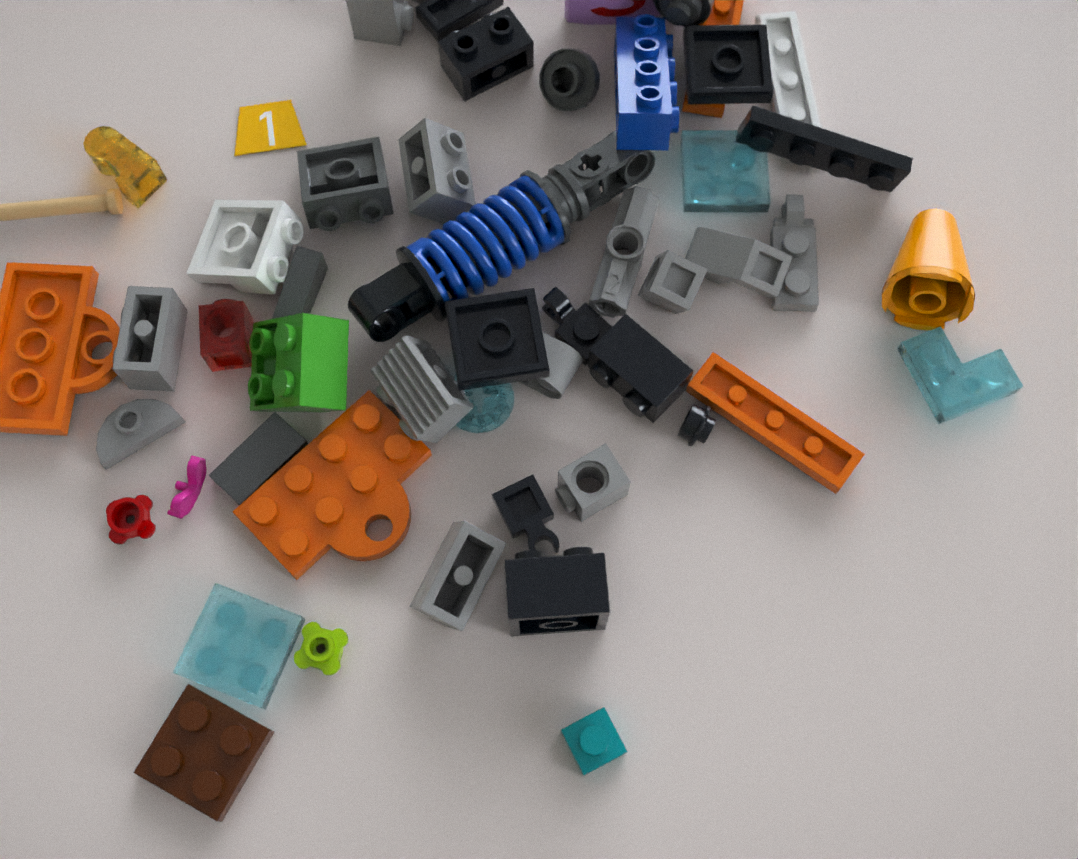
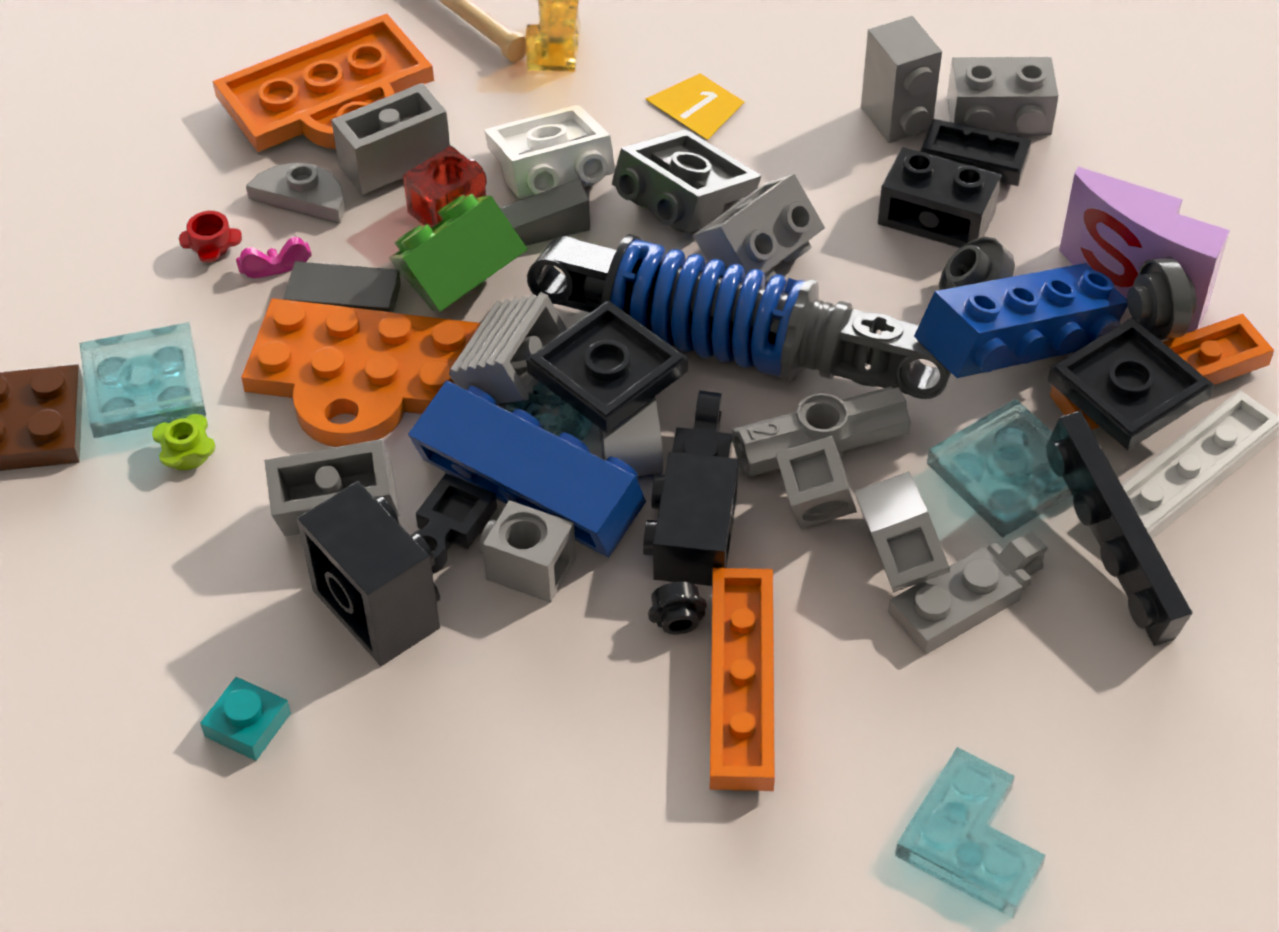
camera: 55 degrees right, 20 degrees down
light orange cone [882,209,975,331] -> none
none -> blue brick [408,380,646,558]

